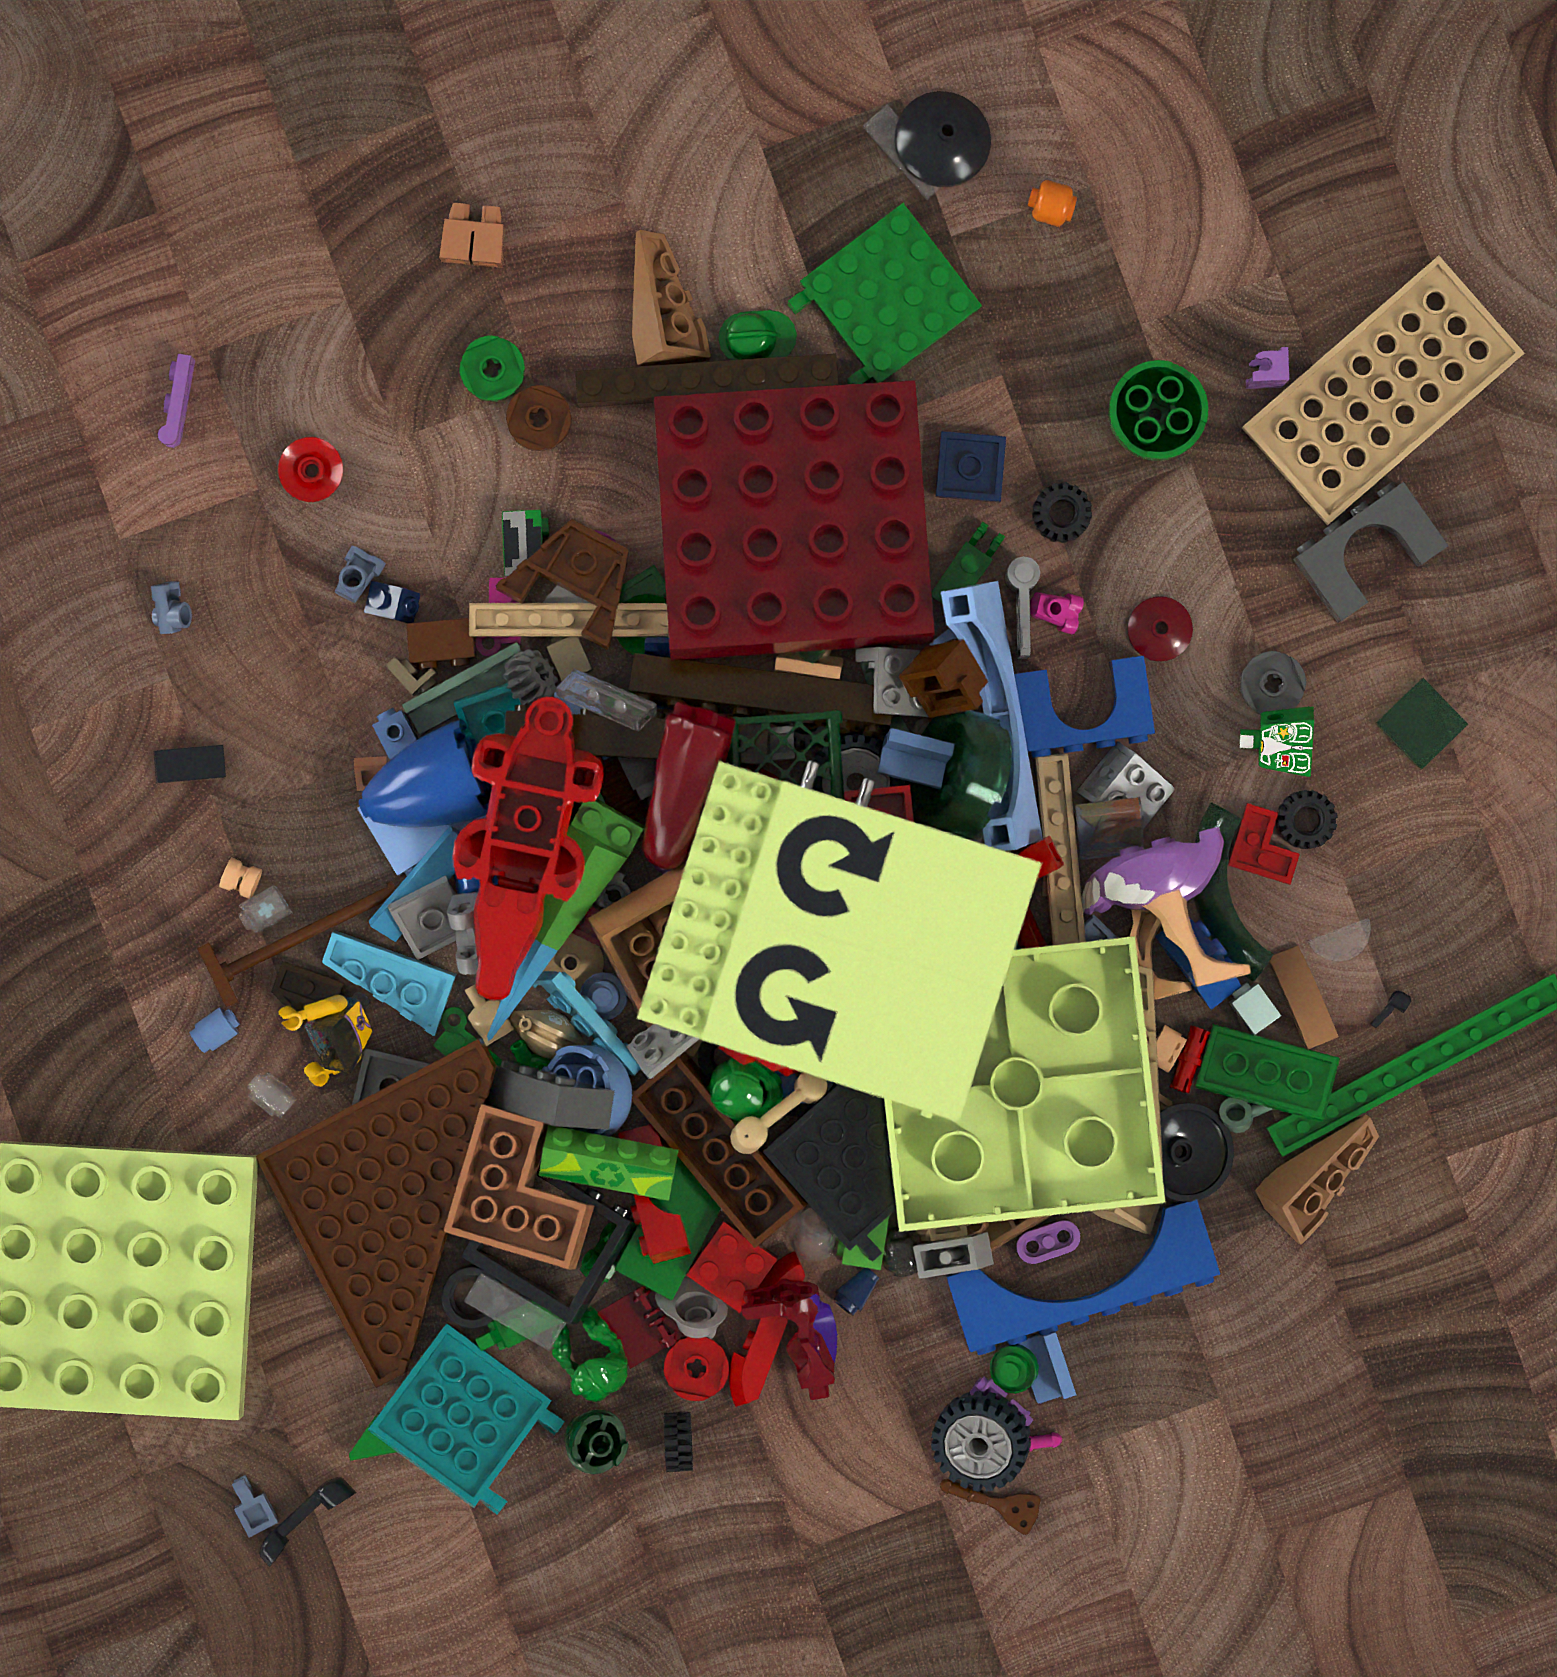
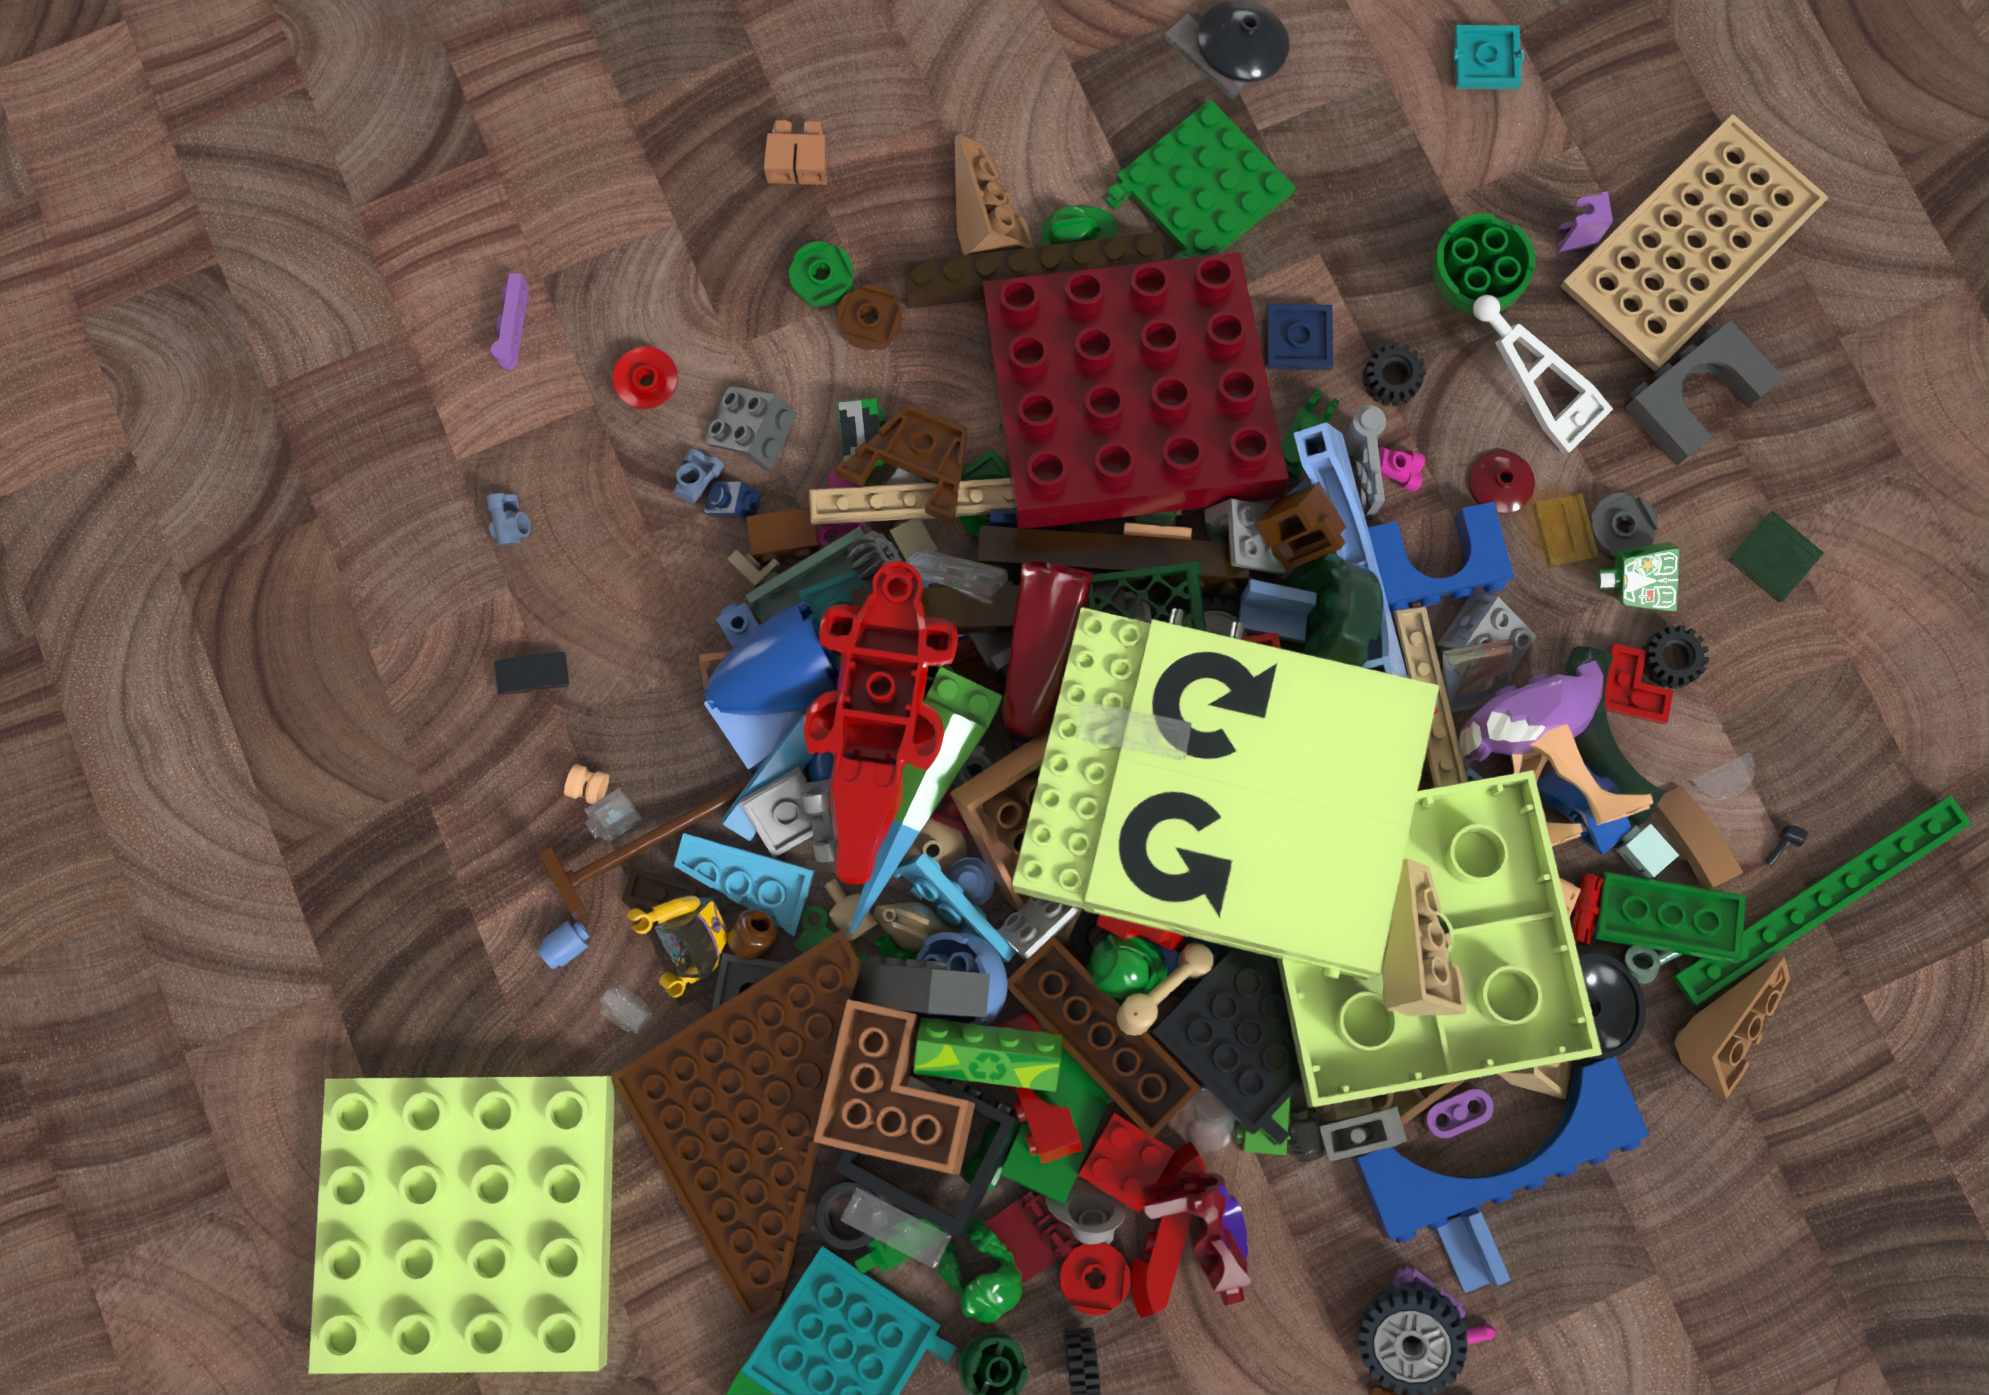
camera: 10 degrees left, 10 degrees down
dark blue cone [833,1268,880,1316] -> none
green plate [990,1344,1039,1394] -> none
orange head [1027,180,1077,227] -> none
none -> dark grey bracket [704,386,798,470]
none -> reddish brown head [727,909,778,960]
none -> clear tile [1076,702,1192,761]
none -> tan wedge [1382,859,1466,1016]
none -> teal plate [1453,25,1524,90]
none -> white plate [1473,295,1613,454]
none -> clear yellow plate [1532,493,1598,568]

